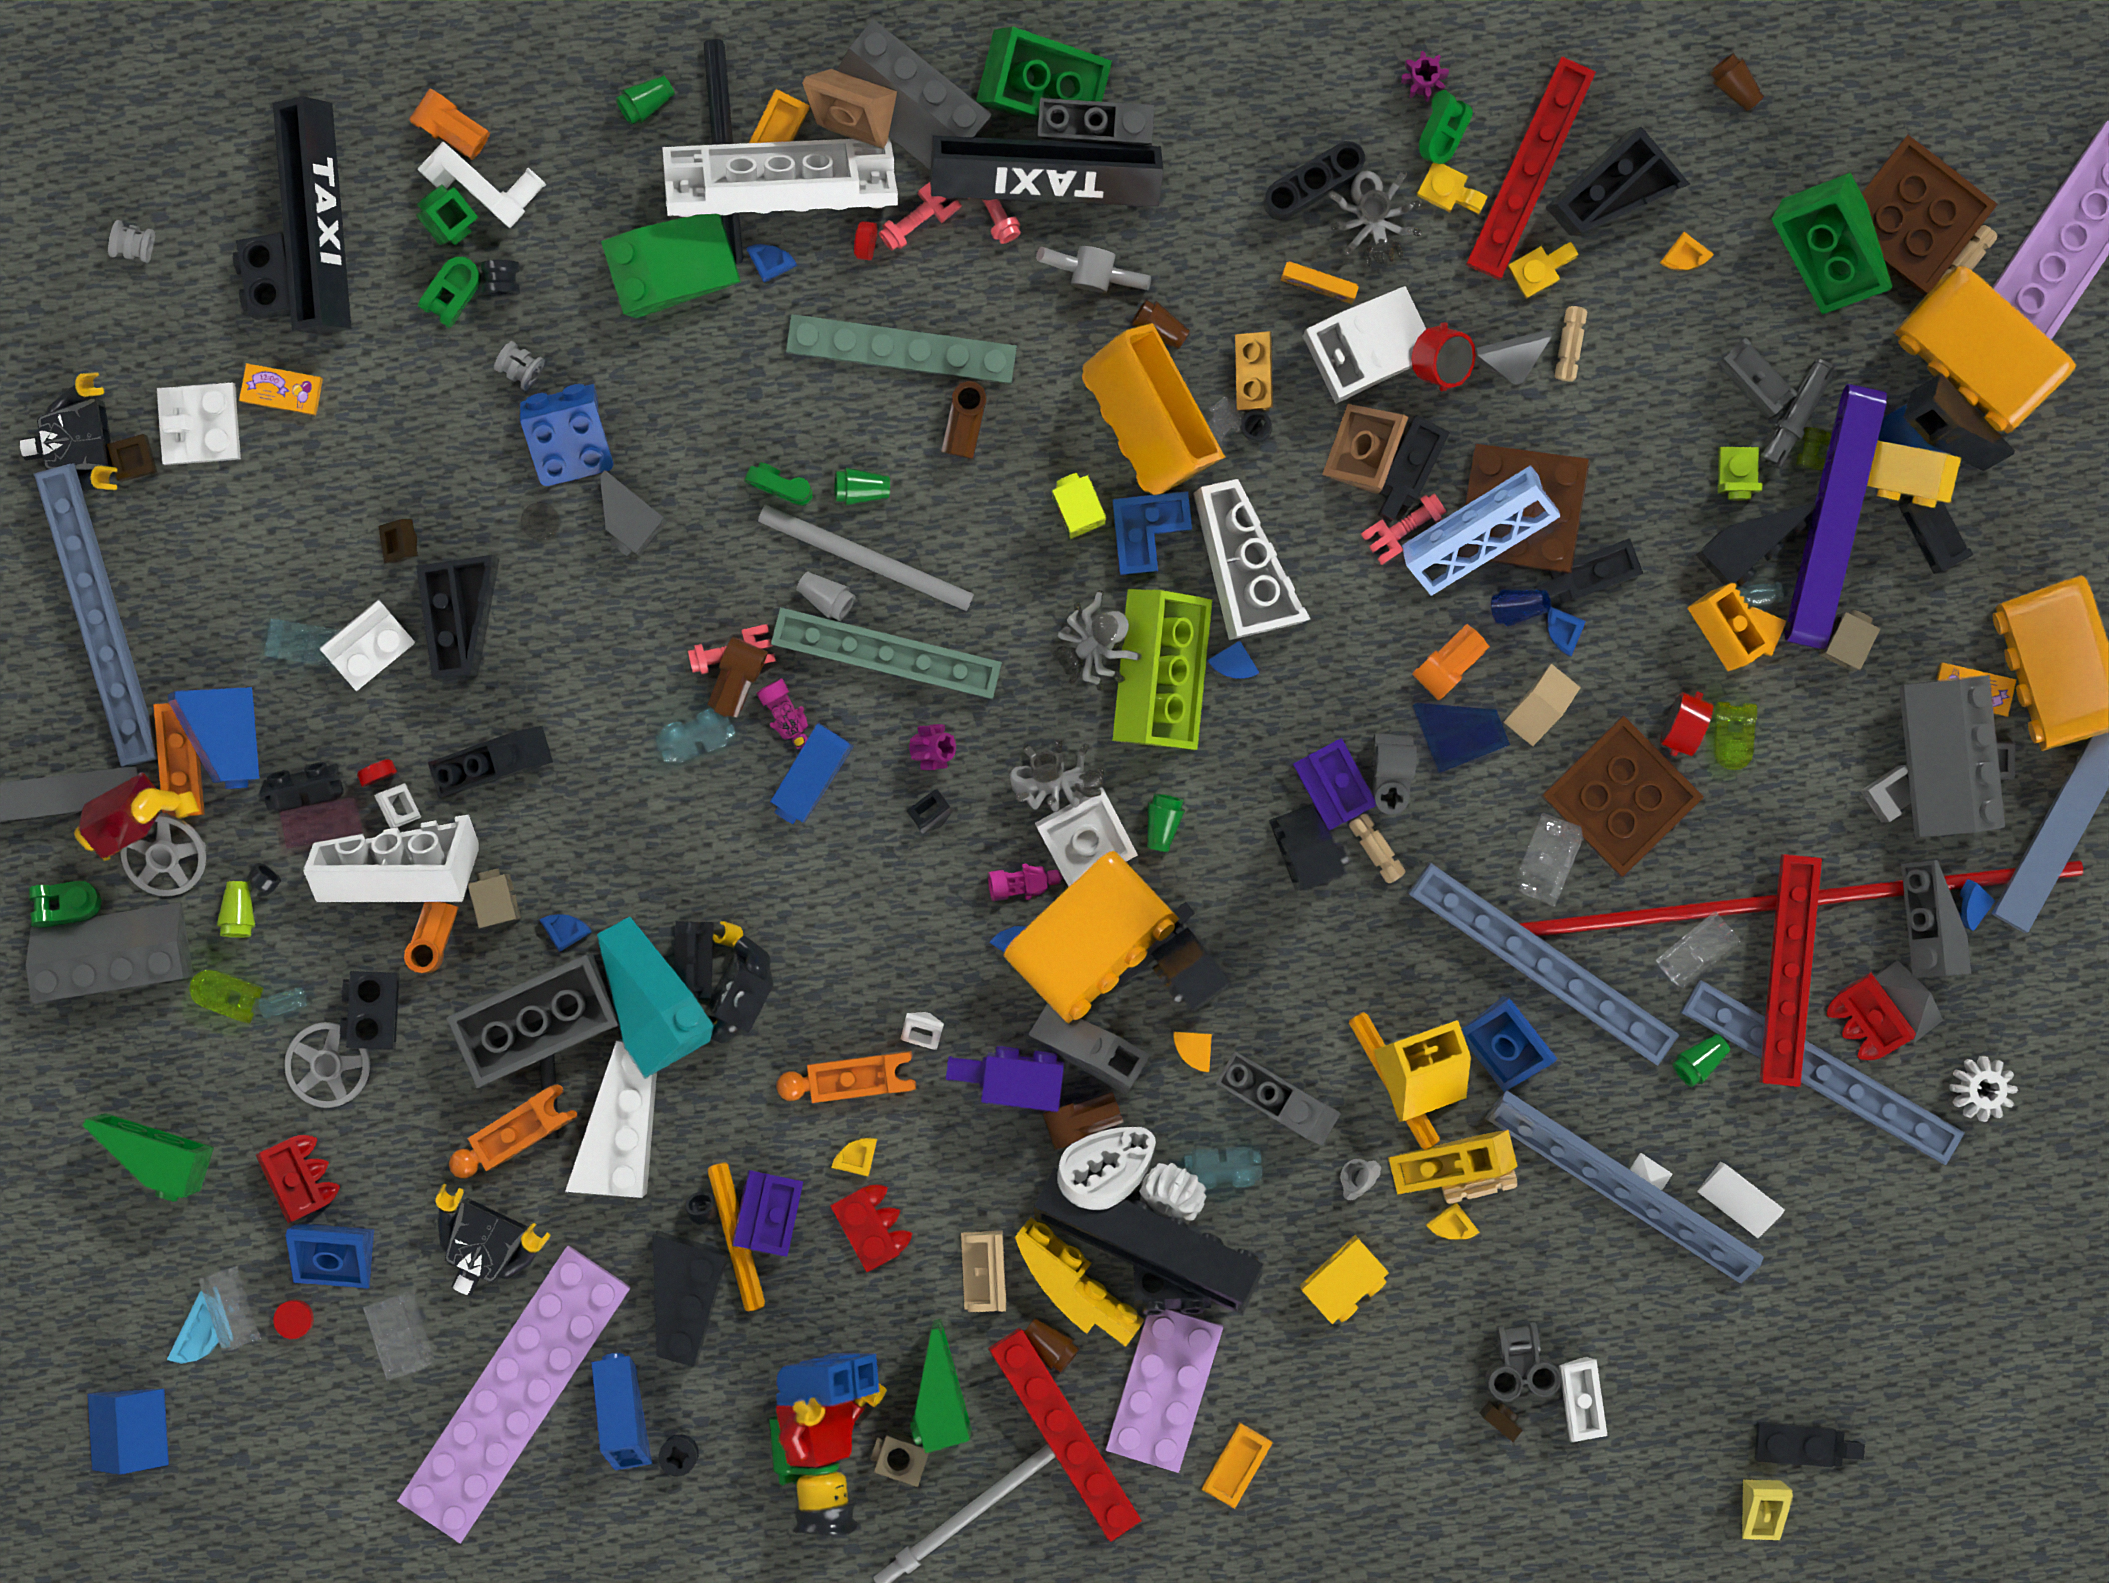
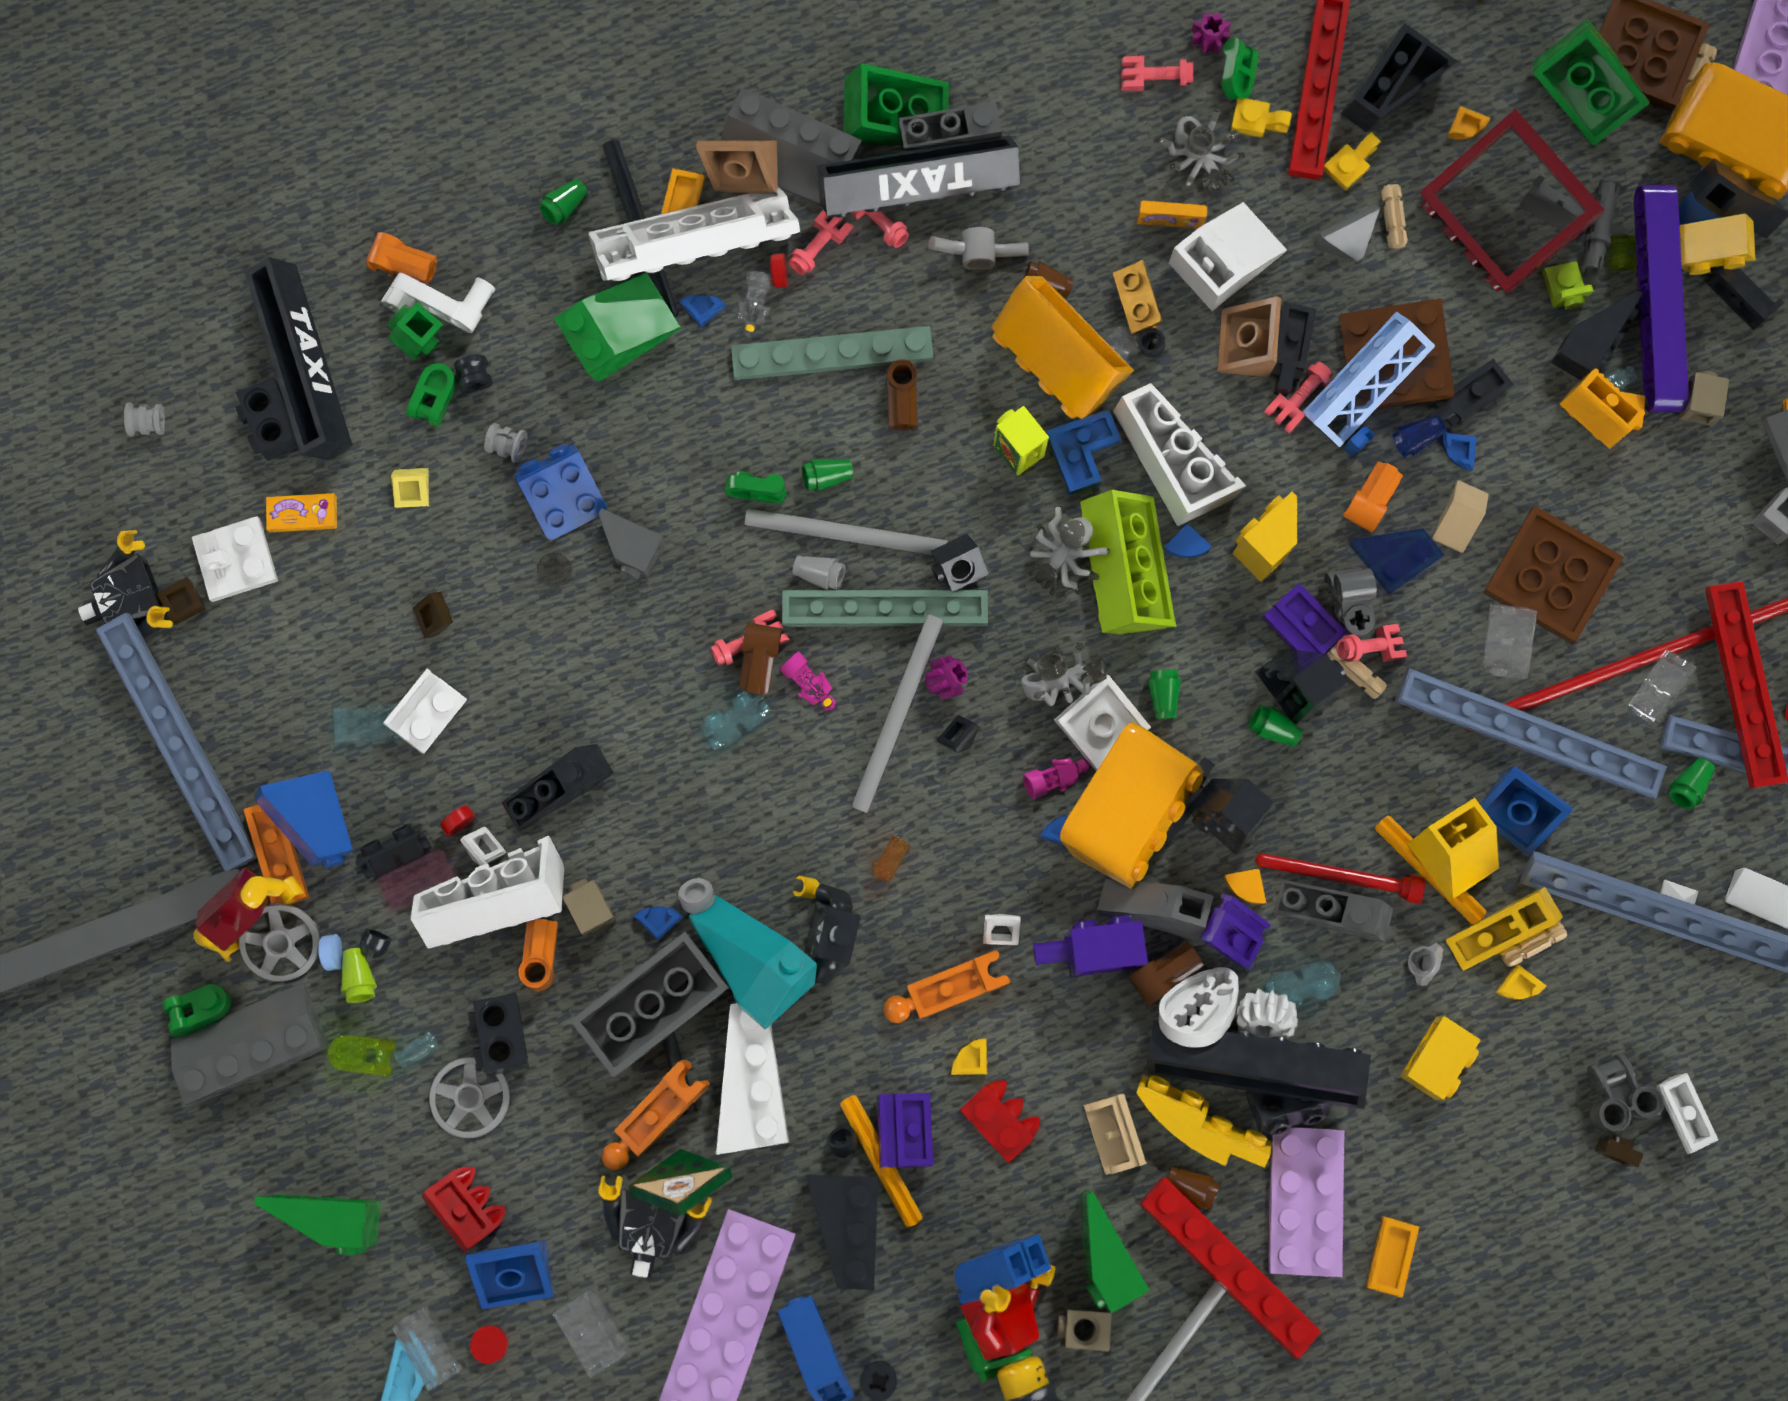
camera: 20 degrees left, 10 degrees down
black wedge [416,555,500,682] -> none
black hinge [674,921,714,999] -> none
blue slope [770,723,855,824] -> none
black beam [1264,141,1365,220] -> none
piece [1411,323,1476,391] -> none
red piece [1660,691,1714,757] -> none
clear neon green plate [1713,701,1757,771] -> none
none -> light blue tile [318,934,343,971]
none -> light yellow slope [391,468,429,508]
none -> dark green tile [629,1149,732,1216]
none -> light grey tile [678,878,715,914]
none -> clear piece [738,271,772,338]
none -> light grey piece [851,615,944,813]
none -> clear orange pin [871,836,911,883]
none -> black brick [931,533,989,592]
none -> coral hinge [1121,56,1193,91]
none -> dark purple plate [1201,893,1271,970]
none -> yellow slope [1232,491,1297,582]
none -> green cone [1248,705,1303,747]
none -> red piece [1255,853,1425,904]
none -> coral hinge [1336,624,1407,662]
none -> blue tile [1343,426,1375,457]
none -> dark red window [1419,109,1605,294]

